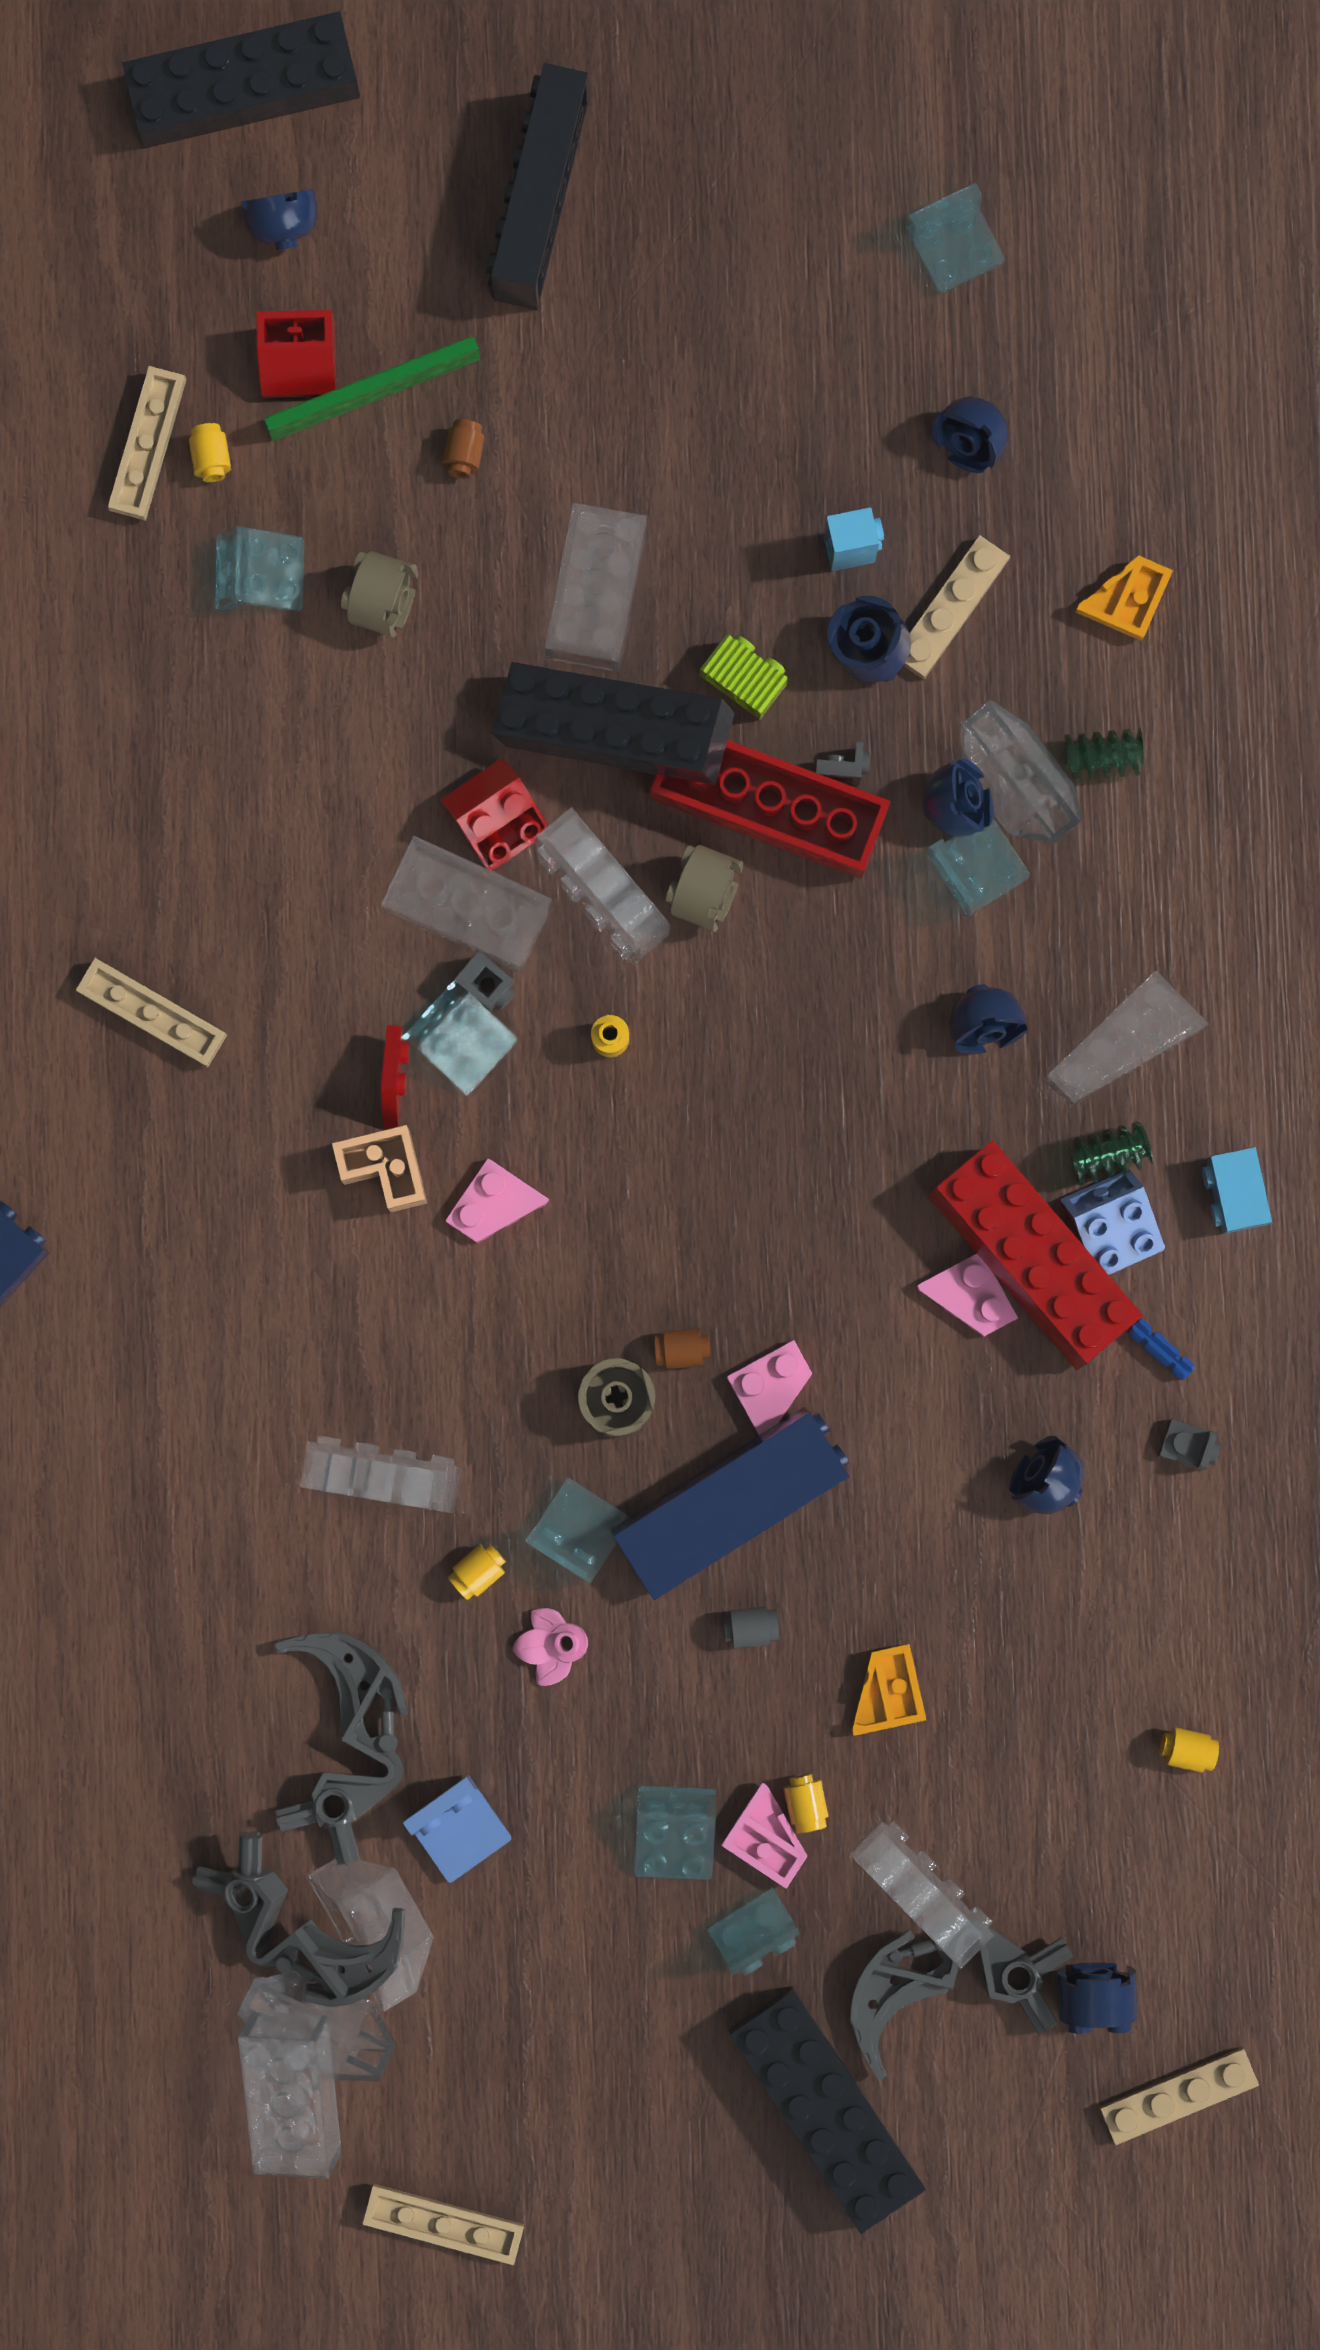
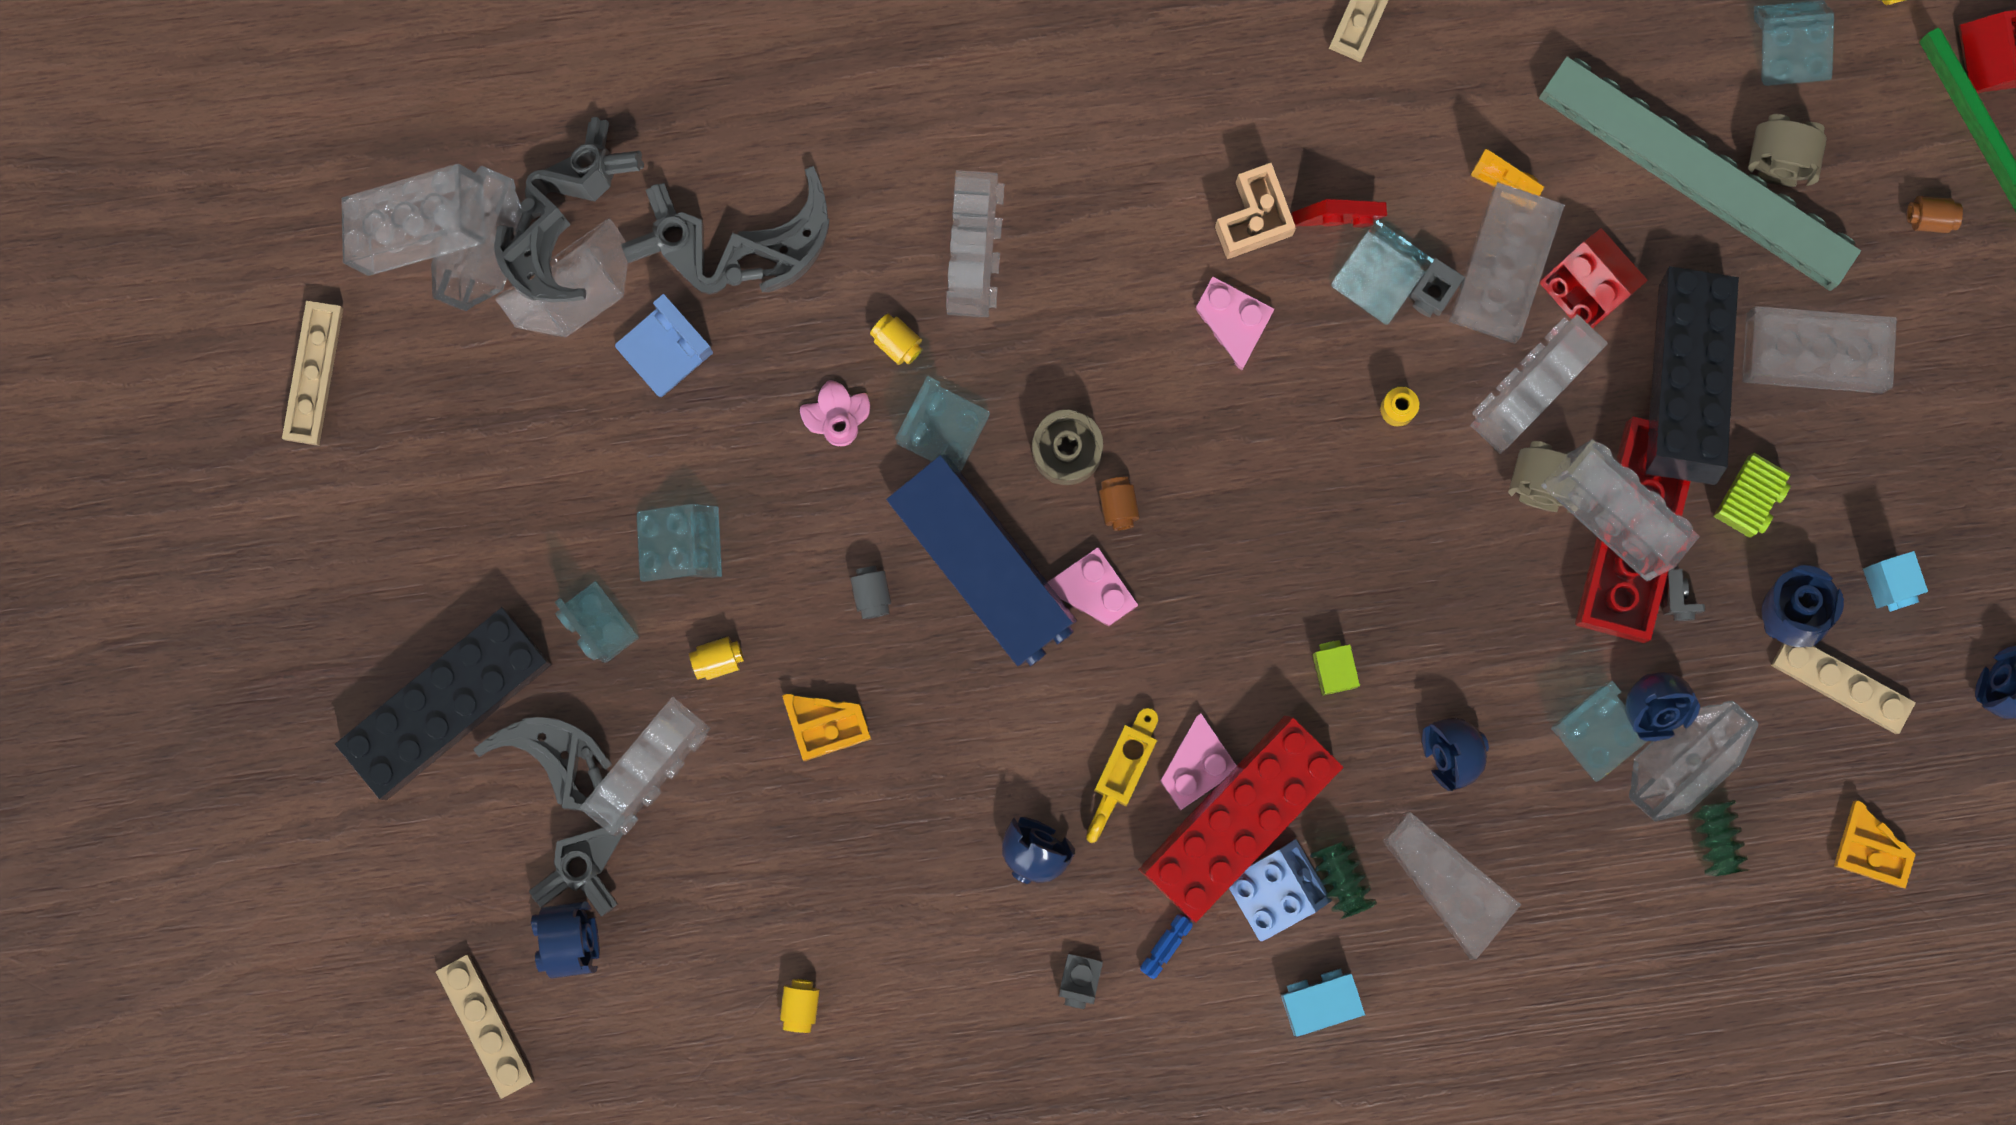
camera: 85 degrees right, 0 degrees up
bright pink wing [721,1782,807,1889] -> none
none -> yellow piece [1086,708,1158,843]
none -> lime brick [1313,640,1360,696]
none -> light orange wing [1470,149,1544,206]
none -> sand green brick [1539,57,1861,291]
none -> clear brick [1541,439,1700,581]

